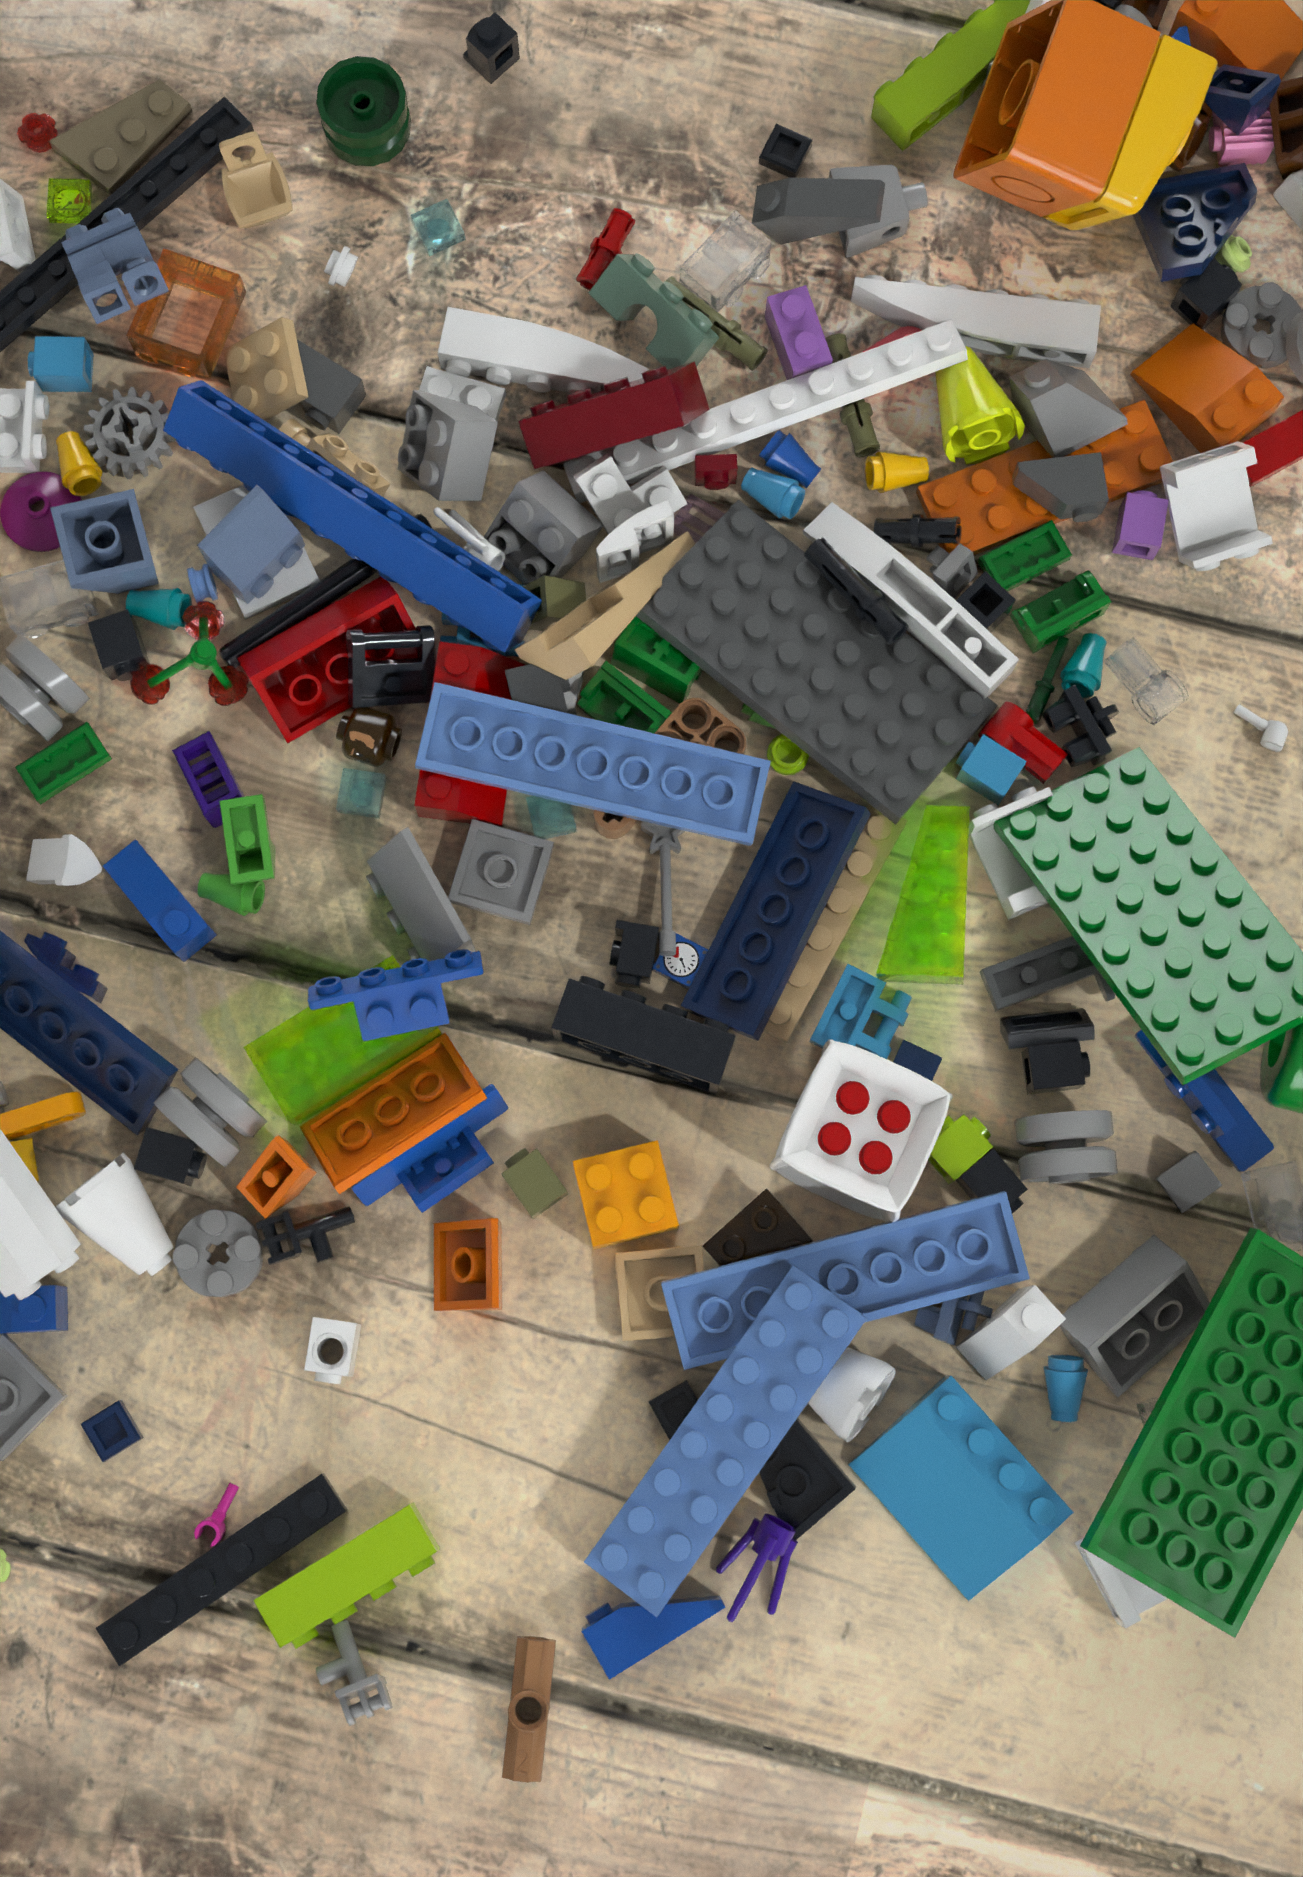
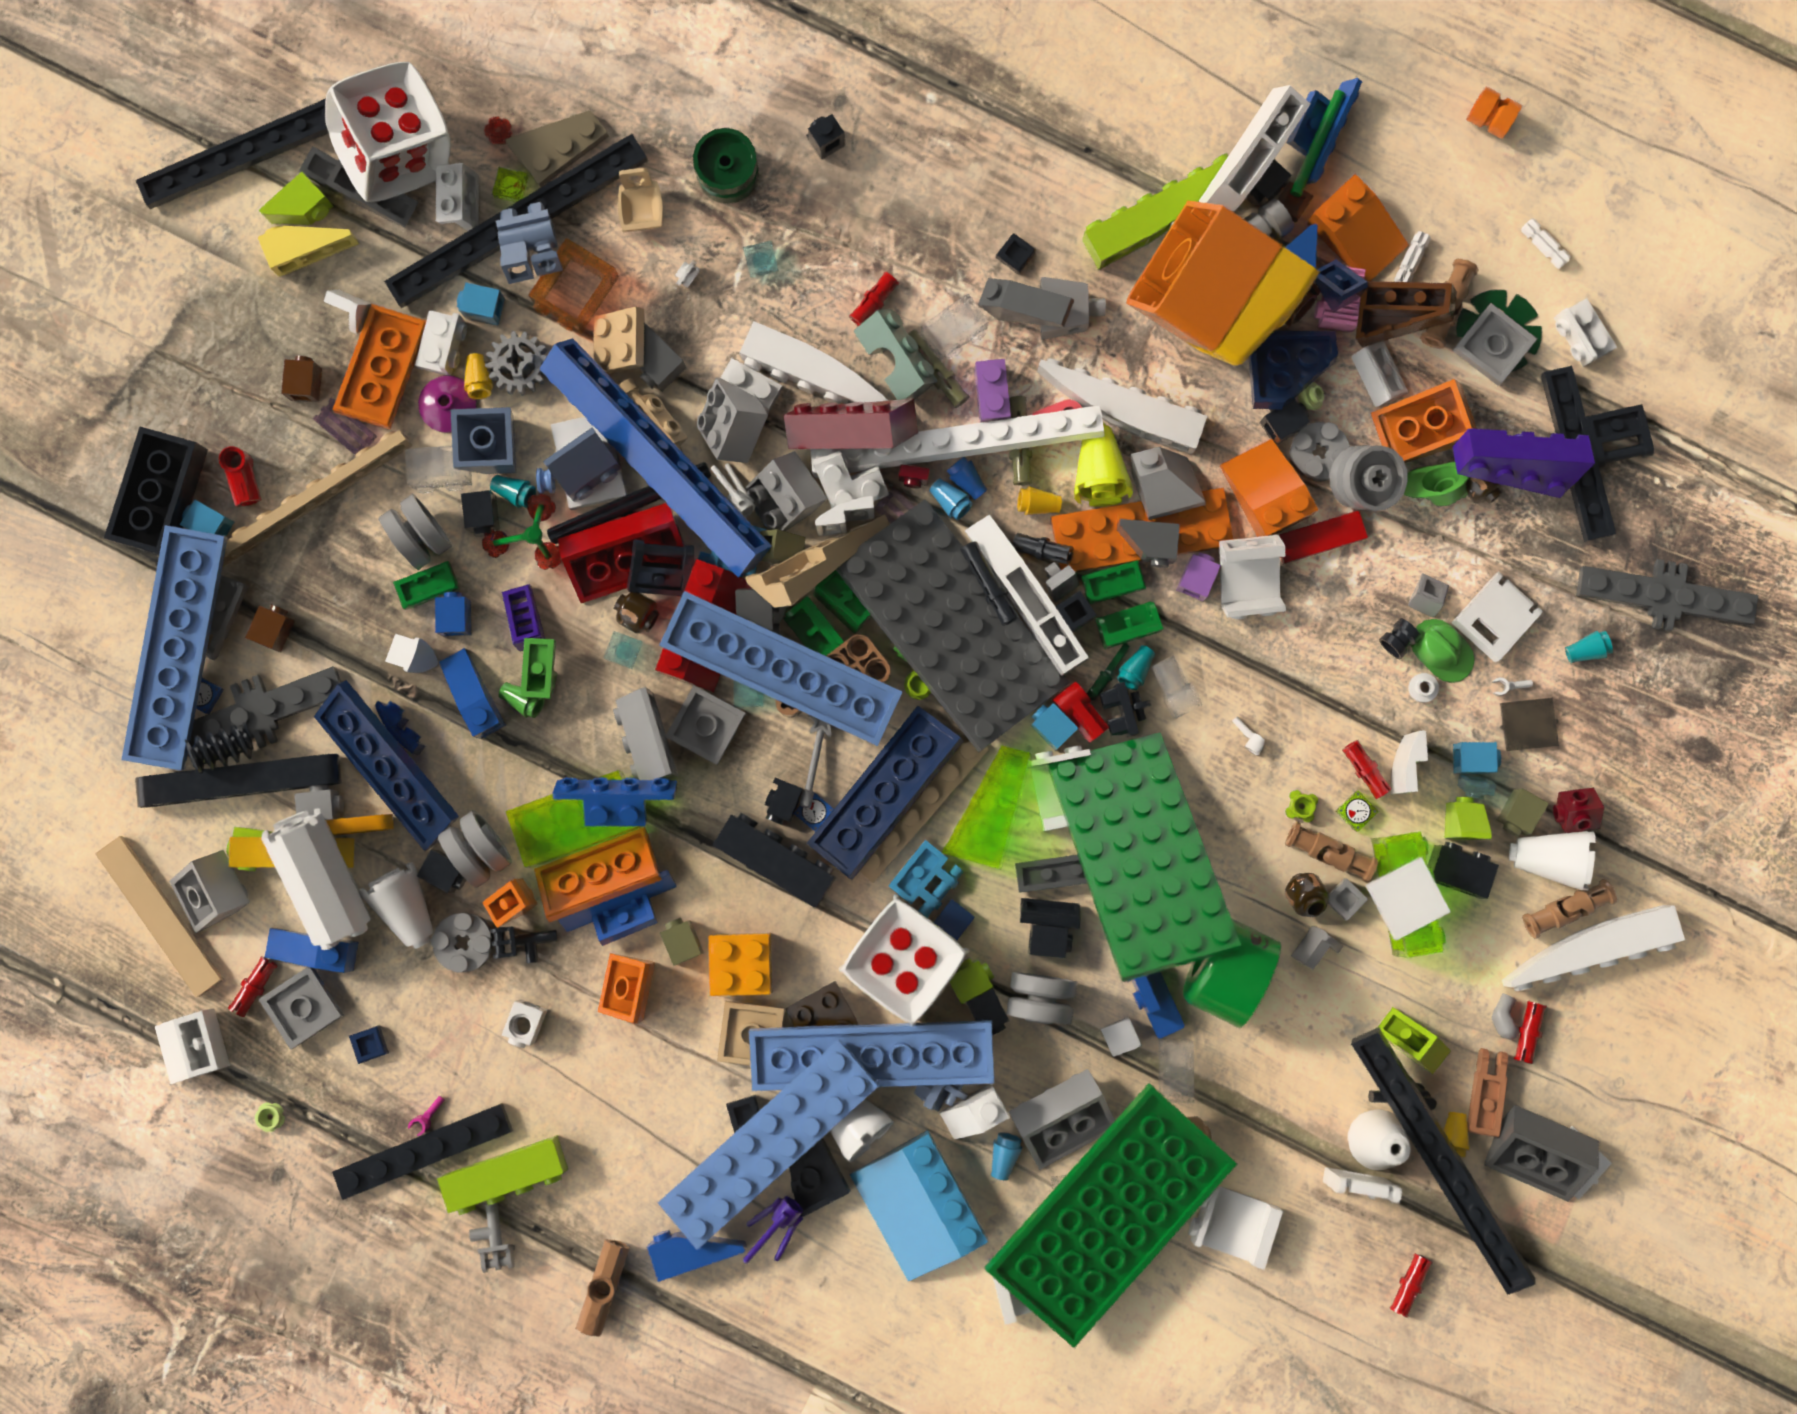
camera: 15 degrees right, 5 degrees up
none -> blue brick [435,592,471,636]

